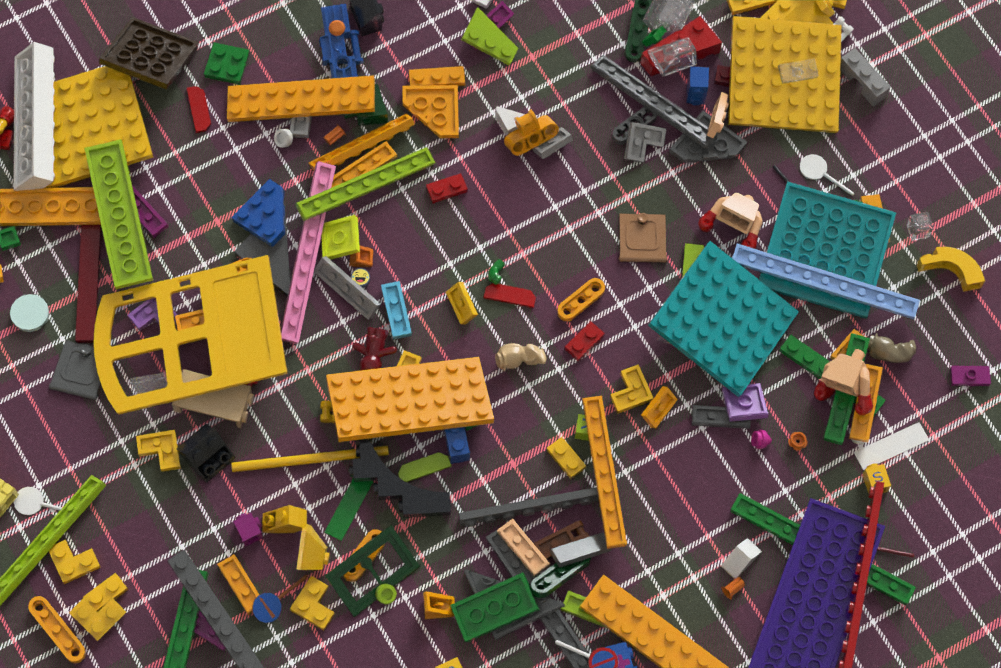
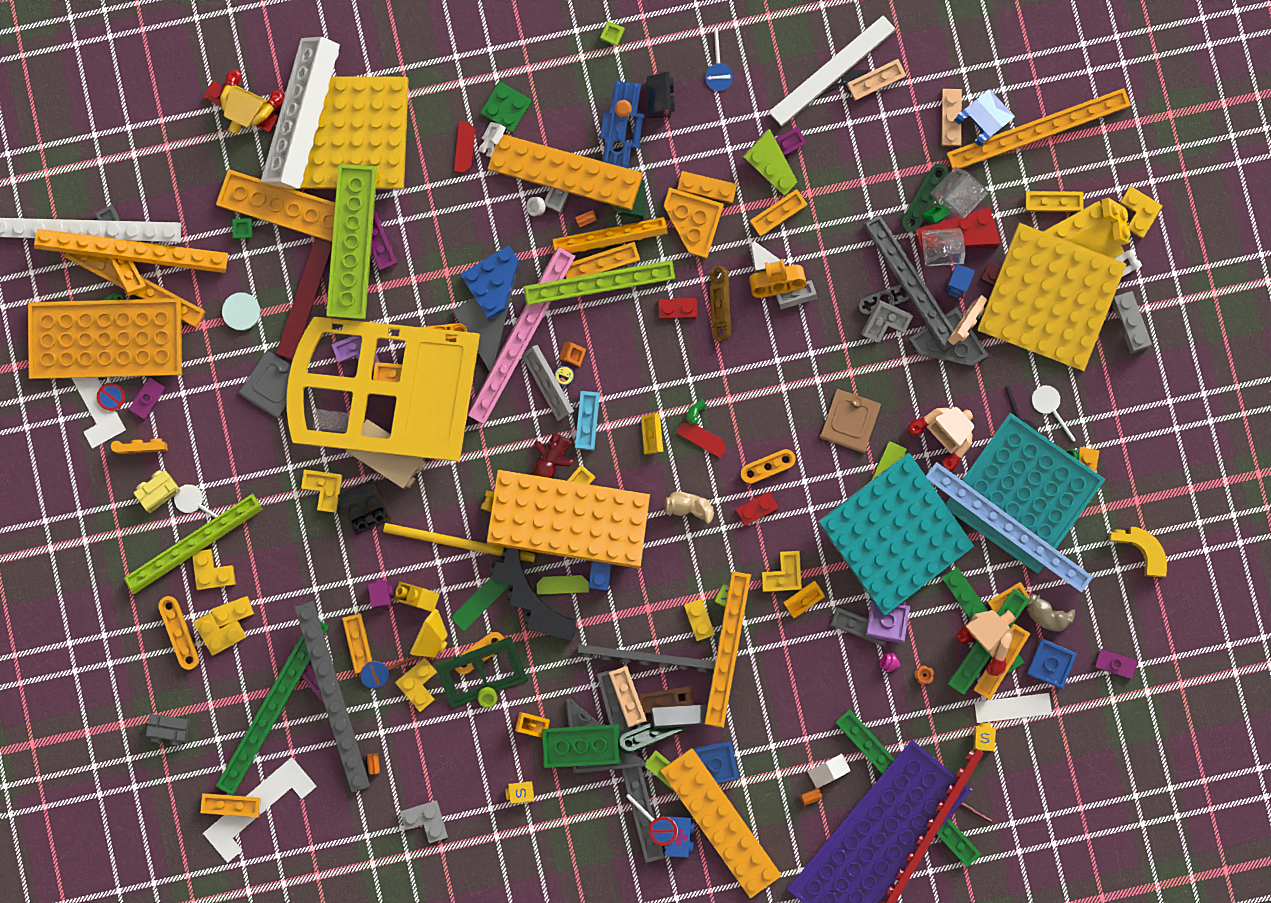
camera: 25 degrees right, 15 degrees up
dark brown plate [99,17,199,90] -> none
neon yellow plate [321,215,360,260] -> none
clear plate [778,59,819,84] -> none
clear brick [906,212,934,241] -> none
none -> white plate [479,122,506,157]
none -> blue plate [693,741,739,784]
none -> pearl gold plate [709,266,731,342]
none -> light orange plate [750,189,808,237]
none -> blue plate [1026,638,1077,689]

